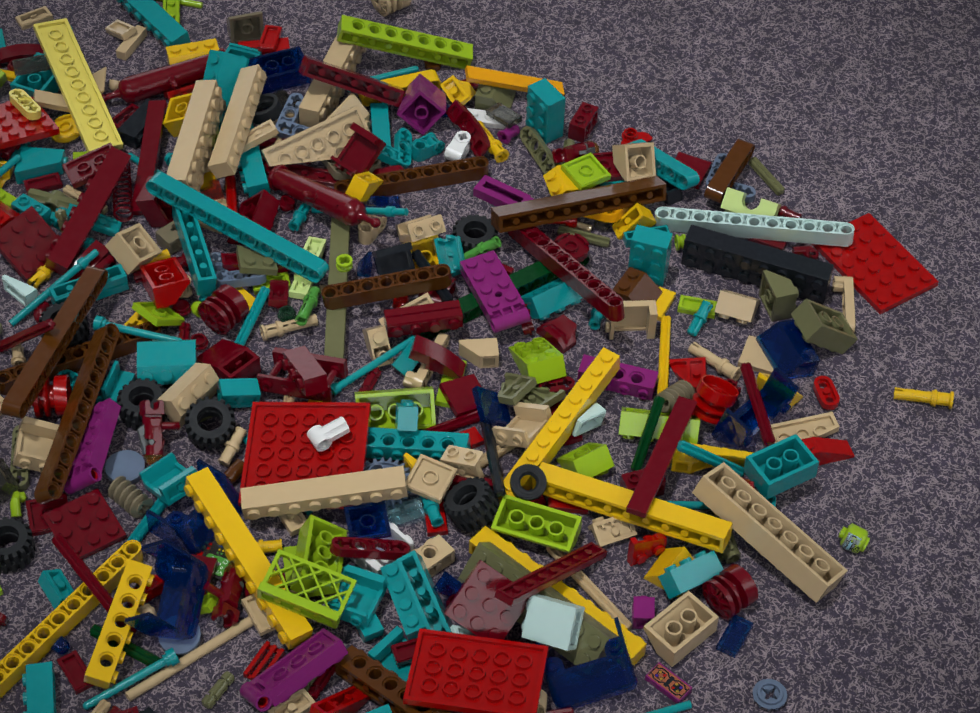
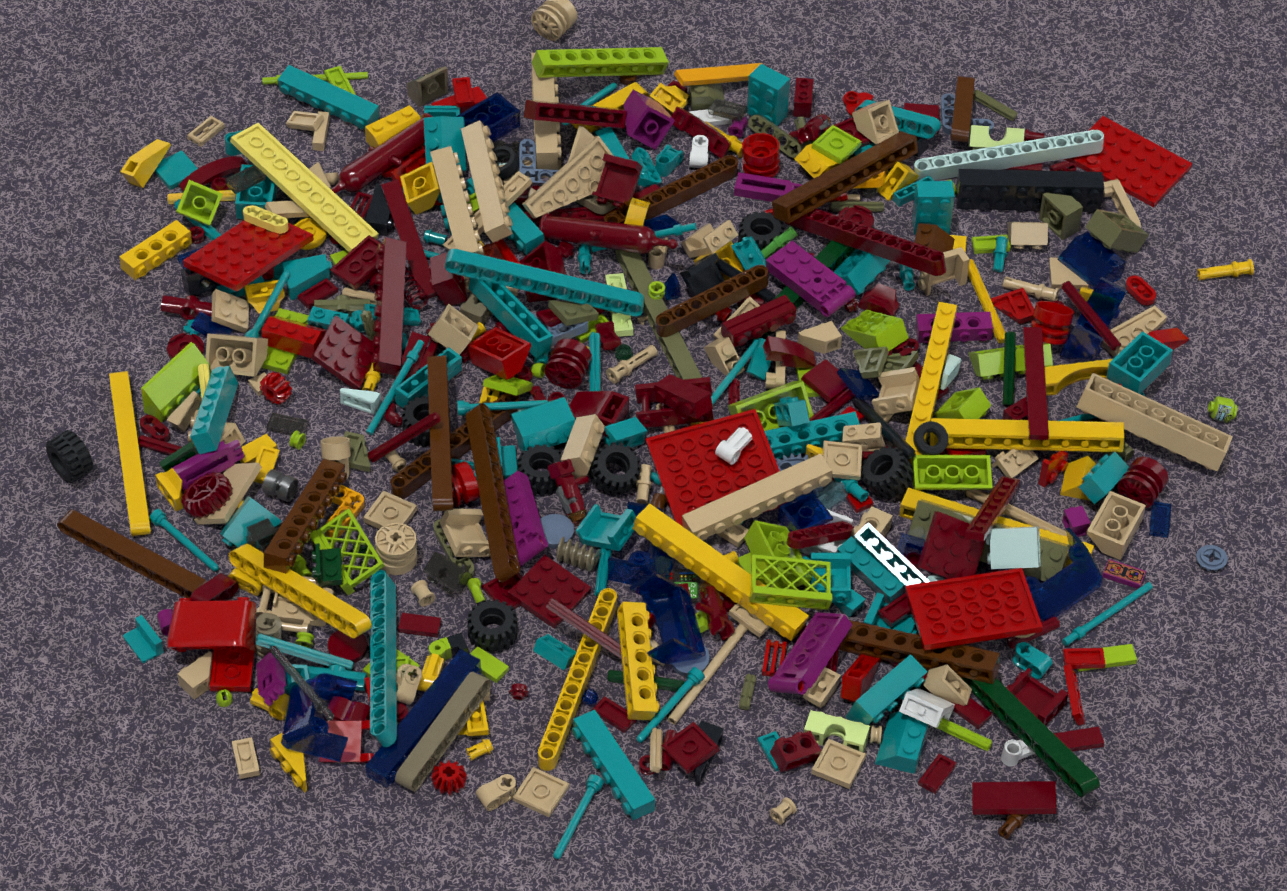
camera: 20 degrees left, 0 degrees up
bright green pin [295,286,321,326] -> none
dark tan piece [656,380,695,413] -> none
teal axle [677,440,744,477] -> none
none -> red wheel [742,133,780,178]

